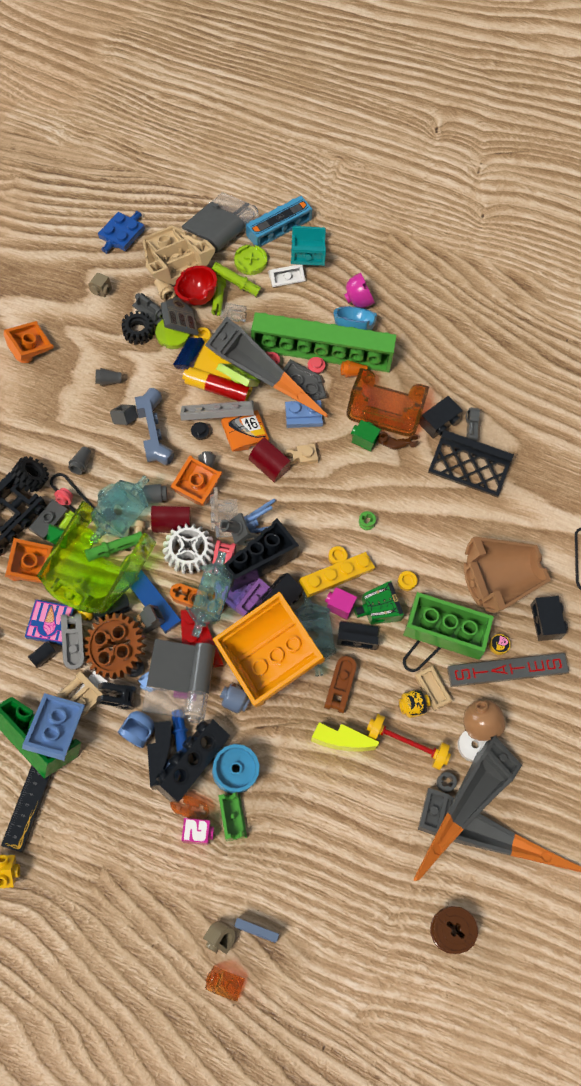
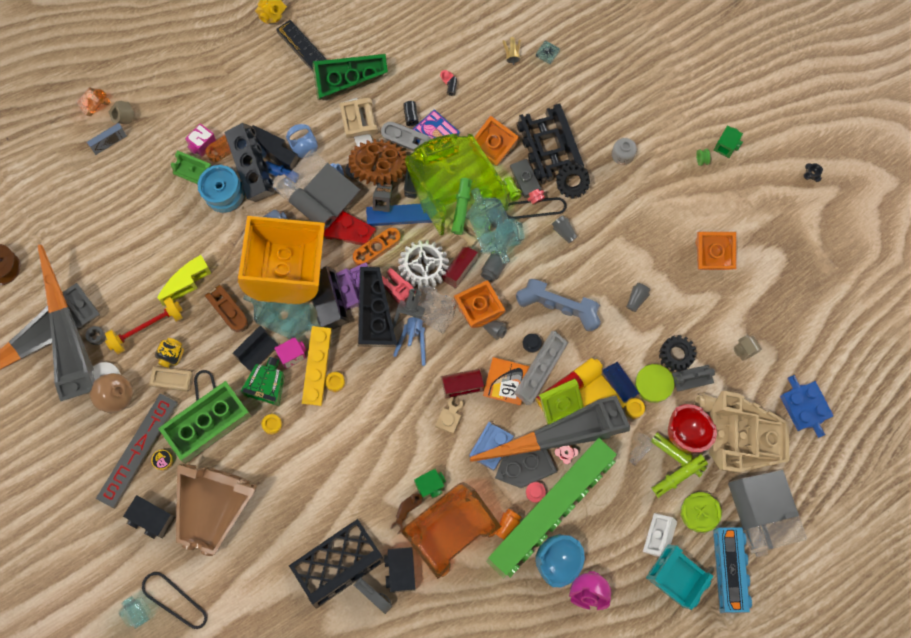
camera: 125 degrees right, 5 degrees up
medium blue plate [22,693,85,761] -> none
green slope [46,524,67,548] -> none
black piece [96,682,137,710] -> none
dark grey slope [110,404,138,425] -> none
dark grey tile [161,296,199,335] -> none
clear light blue plate [186,551,233,637] -> none
bright green bush [359,511,376,530] -> none

